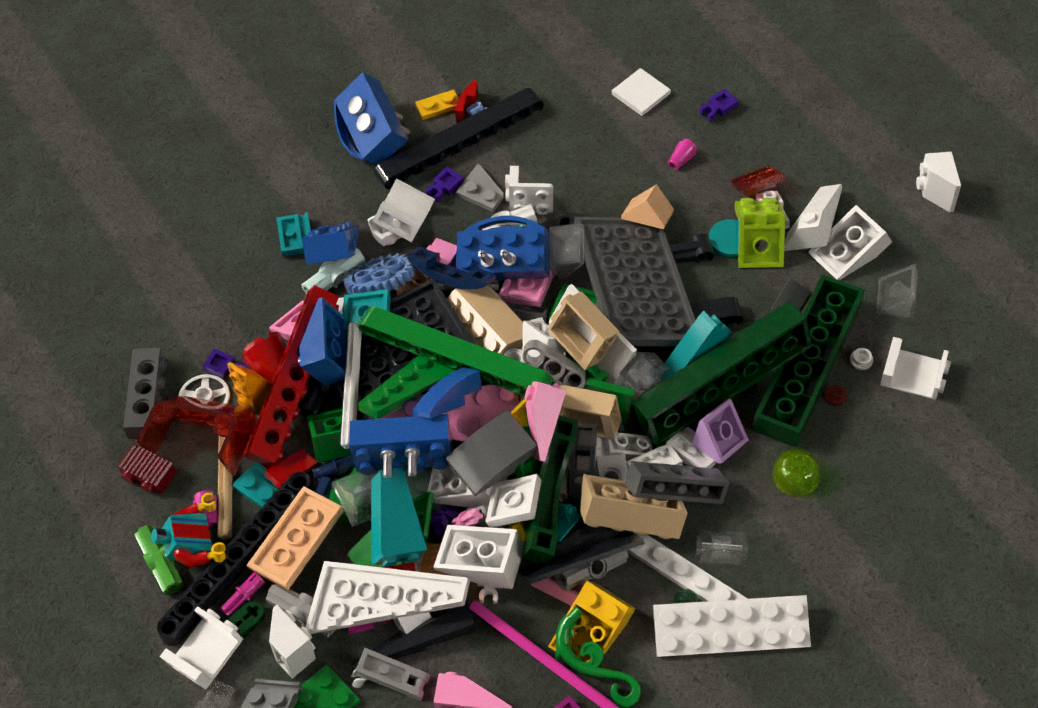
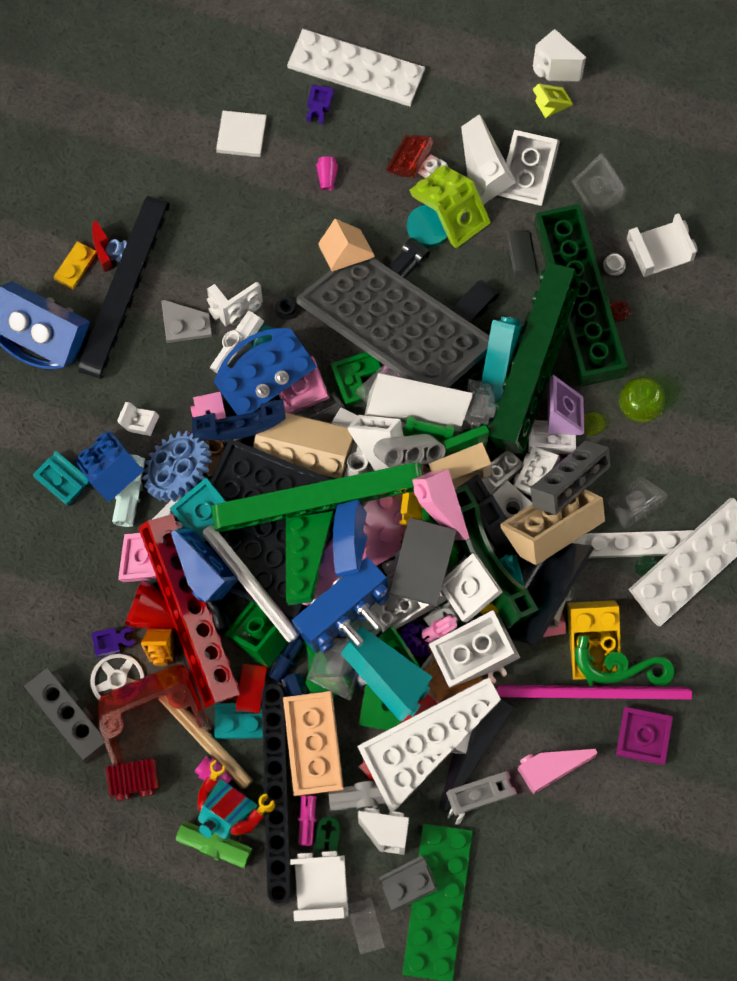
camera: 40 degrees left, 15 degrees up
white panel [373,179,435,242] -> none
dark purple plate [426,167,464,203] -> none
tan window [547,291,620,370] -> none
clear slope [549,223,584,281] -> none
none -> white plate [287,29,425,106]
none -> neon yellow slope [533,84,574,118]
none -> clear neon green tile [584,412,604,436]

